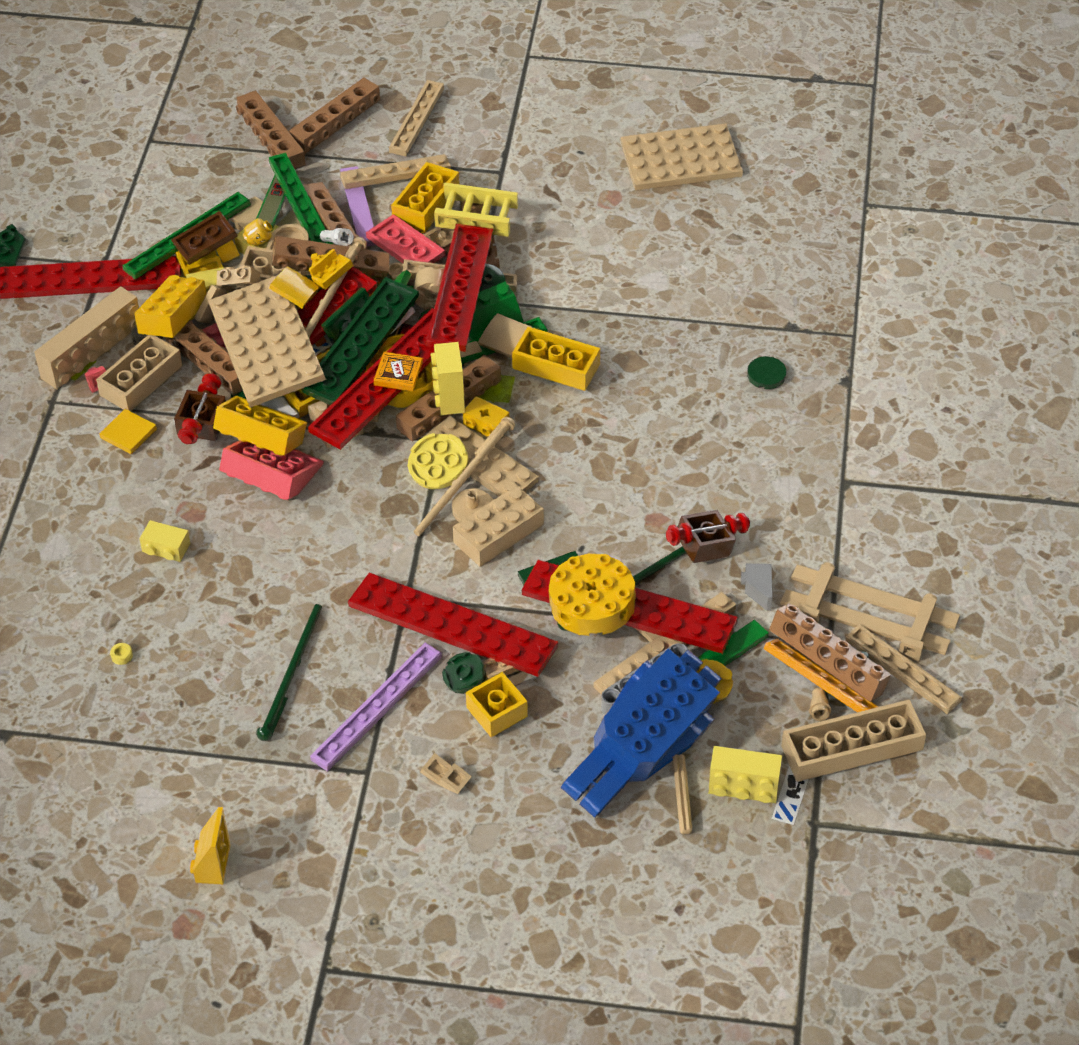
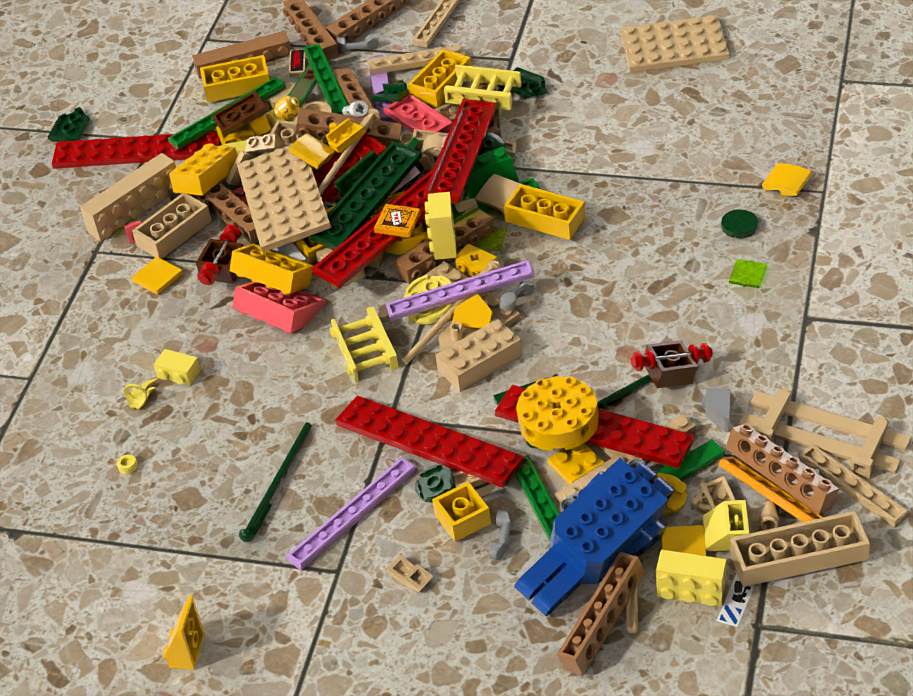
camera: 10 degrees right, 5 degrees down
none -> light yellow piece [124,377,158,410]
none -> medium nougat brick [192,31,291,79]
none -> yellow brick [200,55,270,103]
none -> slope [289,49,307,76]
none -> light yellow fence [329,306,399,382]
none -> light grey bar [334,34,379,53]
none -> dark green slope [372,79,409,102]
none -> lavender tile [385,260,535,321]
none -> yellow slope [452,294,493,330]
none -> clear neon green piece [453,206,479,224]
none -> light grey bar [489,510,511,560]
none -> dark green tile [498,67,548,98]
none -> light grey bar [500,280,534,311]
none -> green tile [515,455,560,542]
none -> yellow plate [548,443,605,485]
none -> medium nougat brick [557,552,645,676]
none -> yellow tile [661,525,706,556]
none -> tan slope [691,476,736,512]
none -> light yellow slope [703,500,749,552]
none -> clear neon green piece [729,259,767,288]
none -> yellow slope [762,163,812,196]

